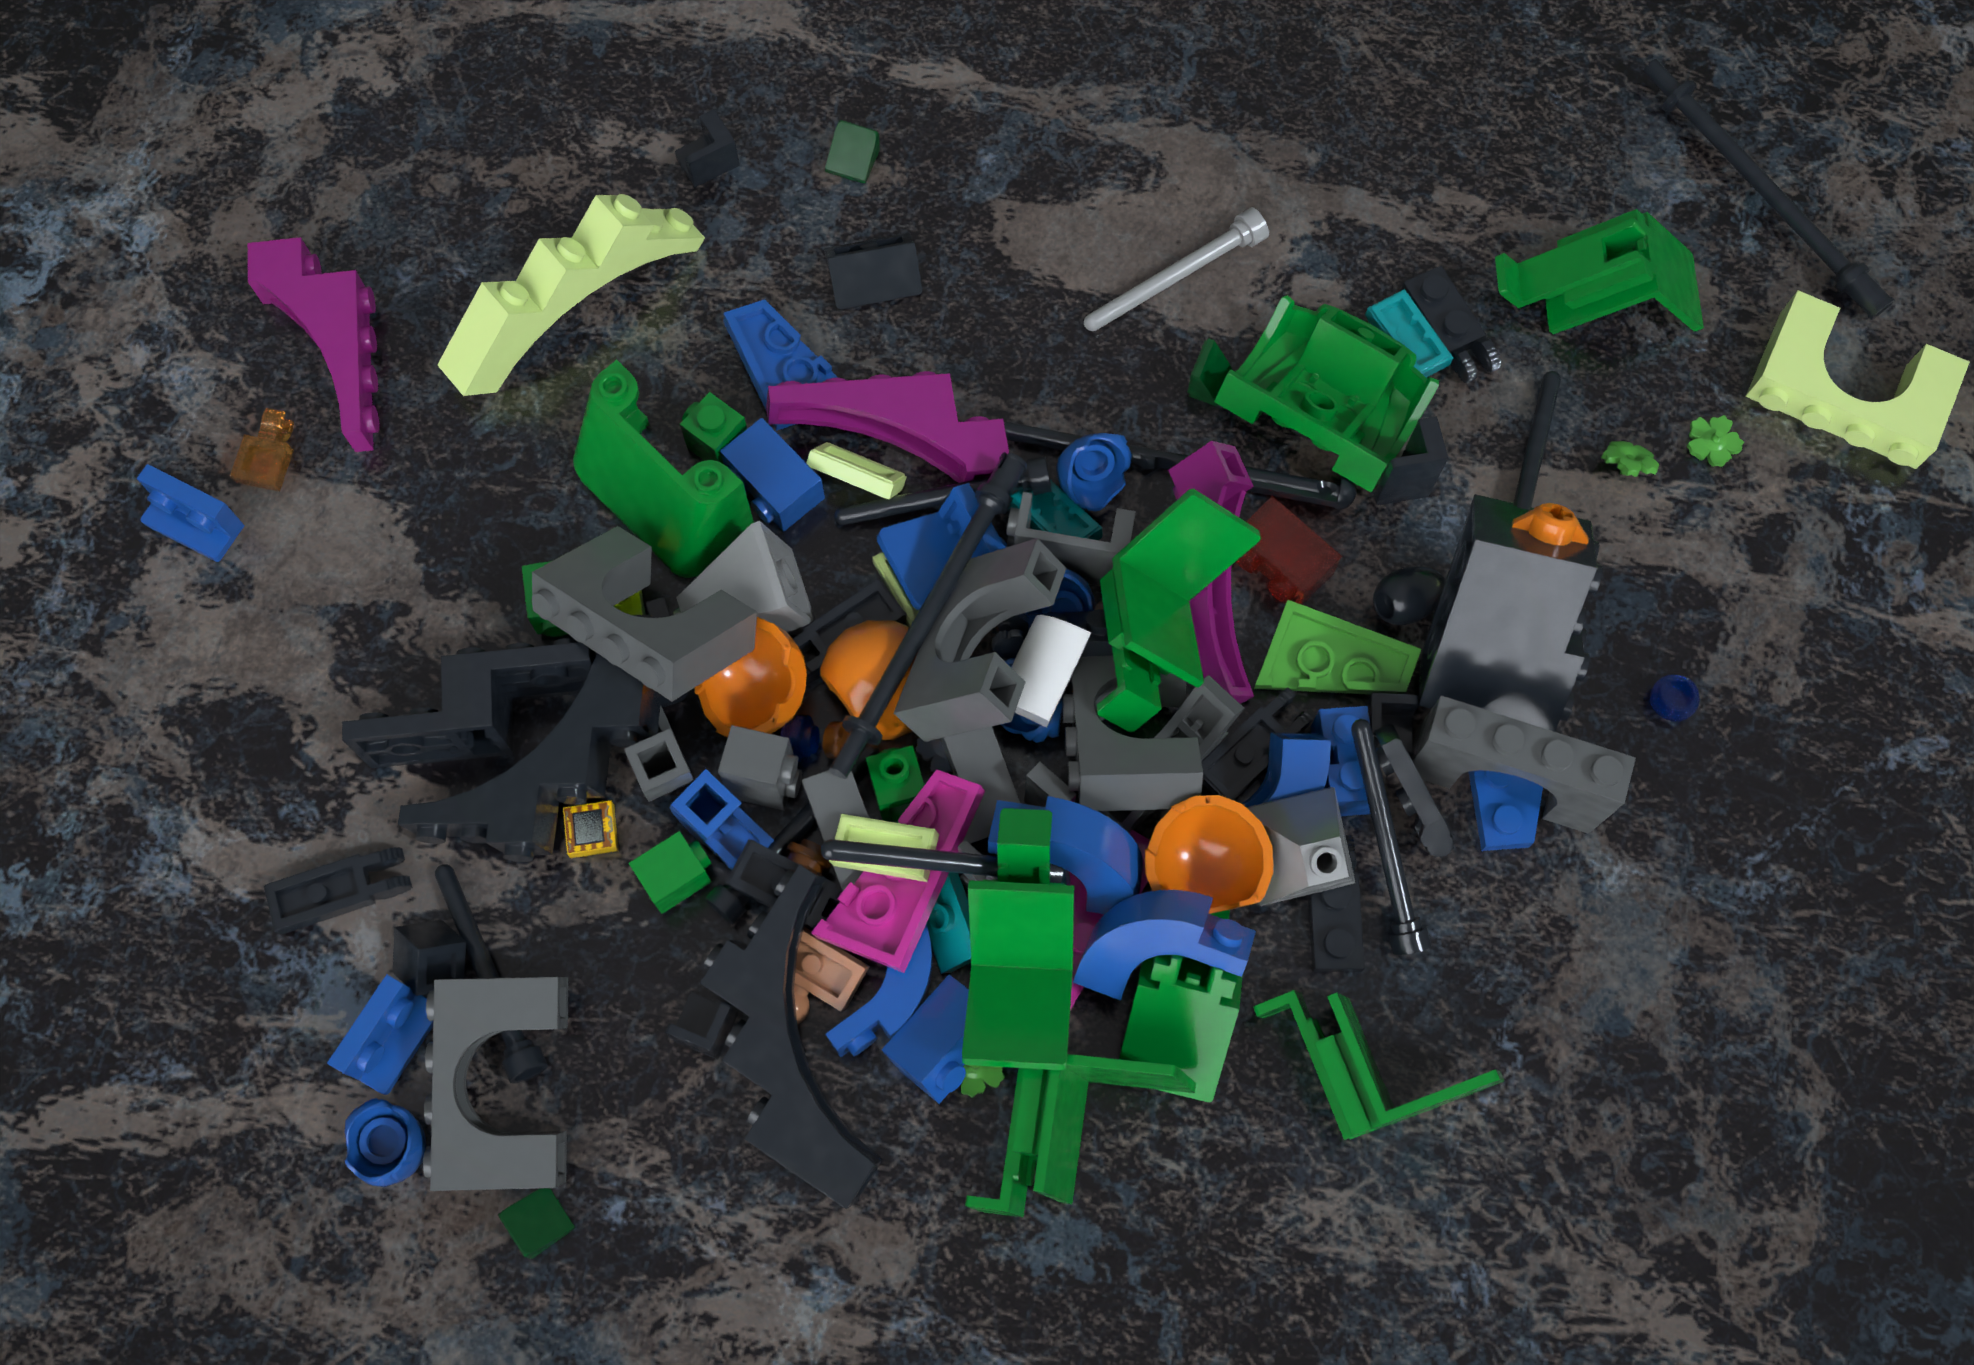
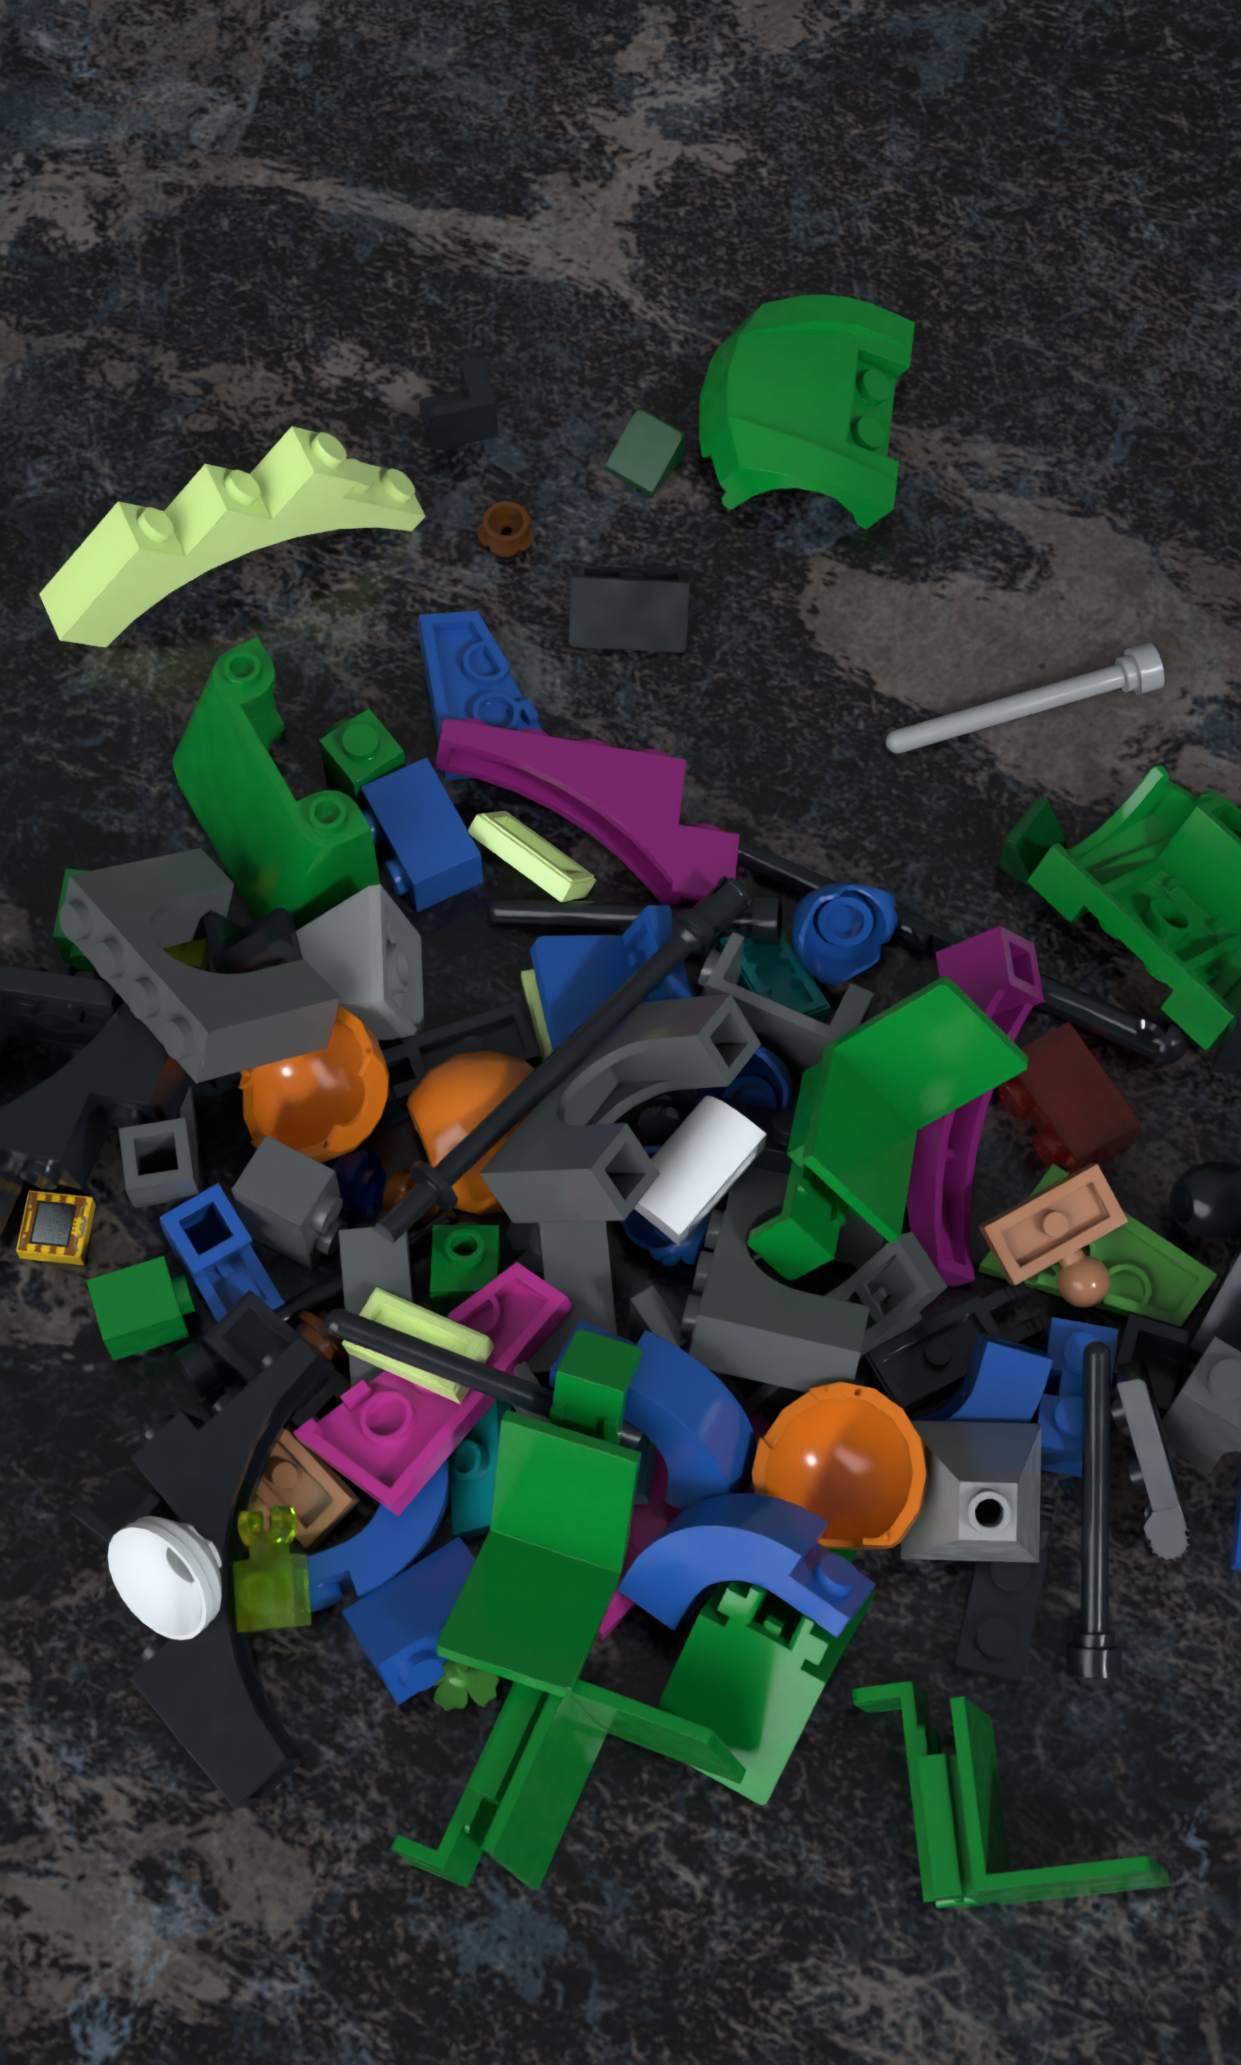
camera: 15 degrees right, 5 degrees down
none -> white piece [108,1516,222,1640]
none -> black panel [204,907,303,974]
none -> clear neon green plate [233,1506,311,1633]
none -> reddish brown plate [477,501,535,557]
none -> green piece [699,295,915,529]
none -> nougat plate [978,1163,1128,1308]

